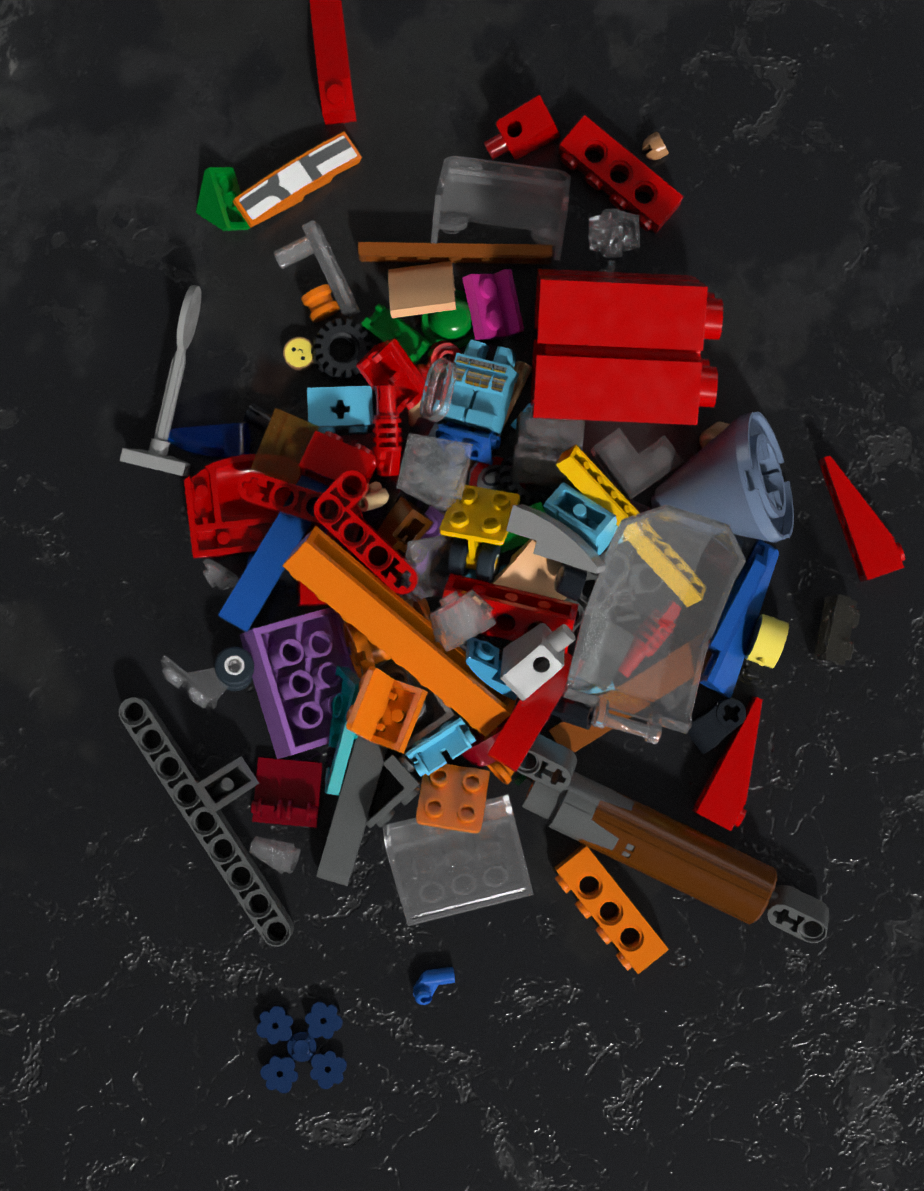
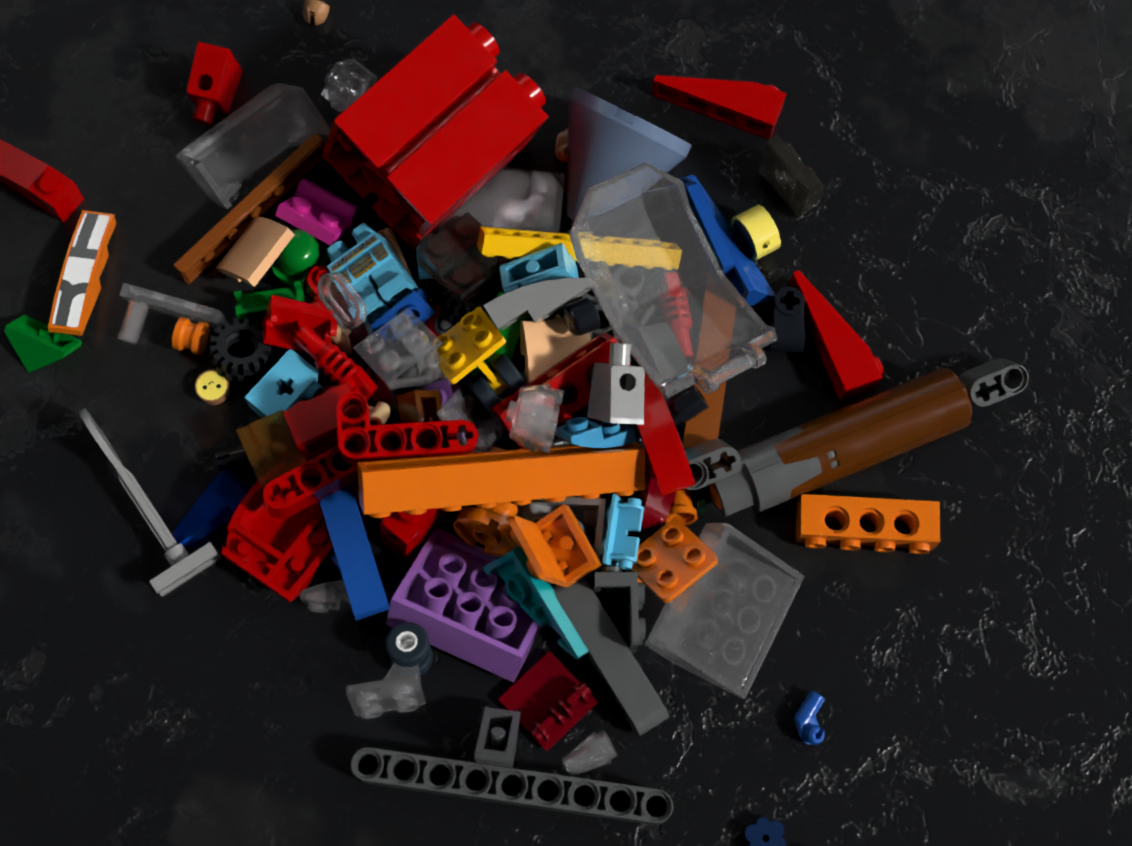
camera: 55 degrees left, 15 degrees down
red brick [558,115,684,234] -> none

